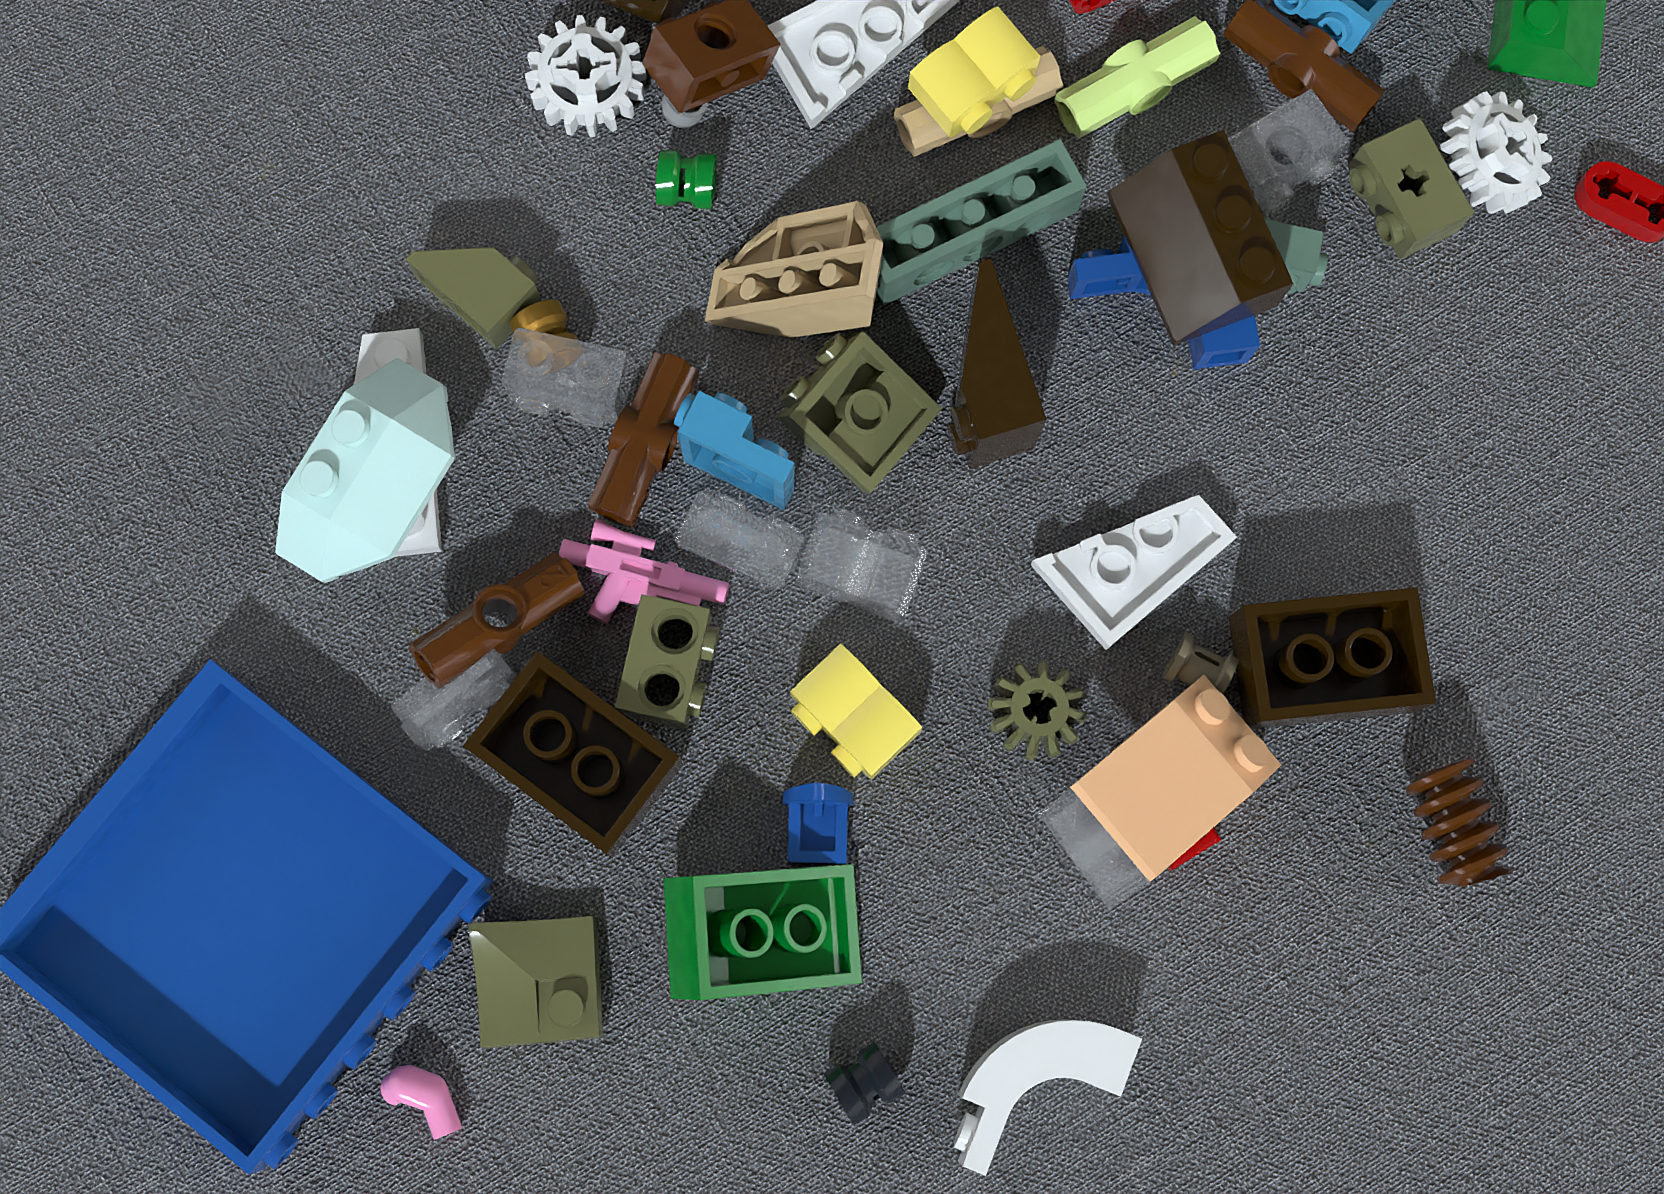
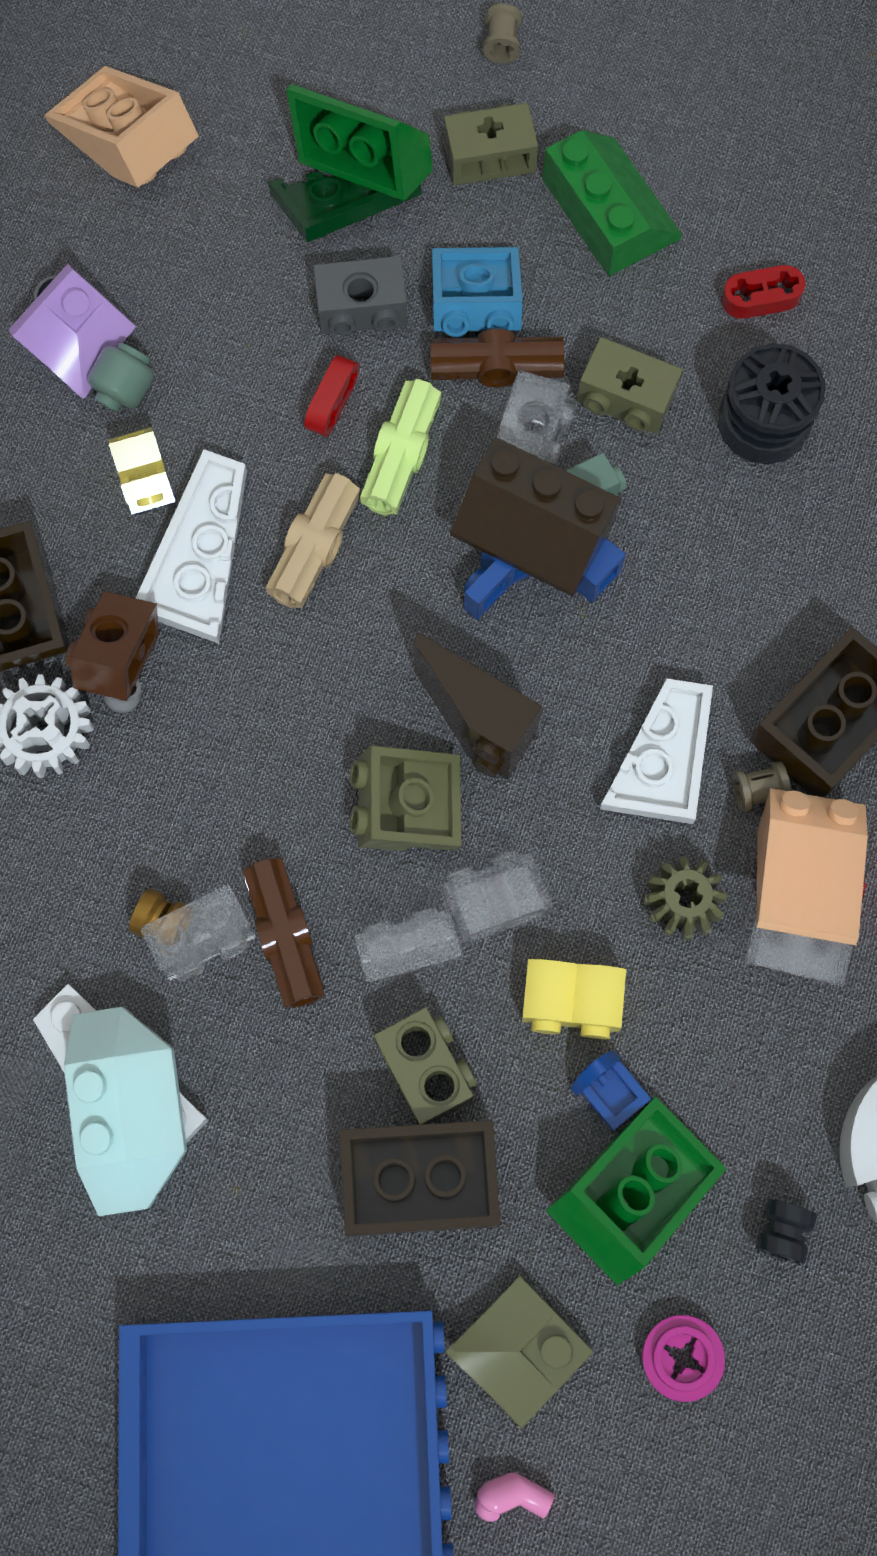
camera: 35 degrees left, 5 degrees down
clear bracket [391,648,517,752] -> none
olive slope [406,247,541,350] -> none
reddish brown piece [409,552,584,689] -> none
bright pink piece [559,519,730,624] -> none
green wheel [656,149,717,210] -> none
dark azure plate [674,391,795,510] -> none
tan wedge [705,201,883,338] -> none
sand green brick [876,139,1087,306] -> none
light yellow brick [908,6,1041,138] -> none
white gear [1440,91,1552,214] -> none
none -> dark pink gear [641,1315,725,1402]
none -> black wheel [718,343,826,465]

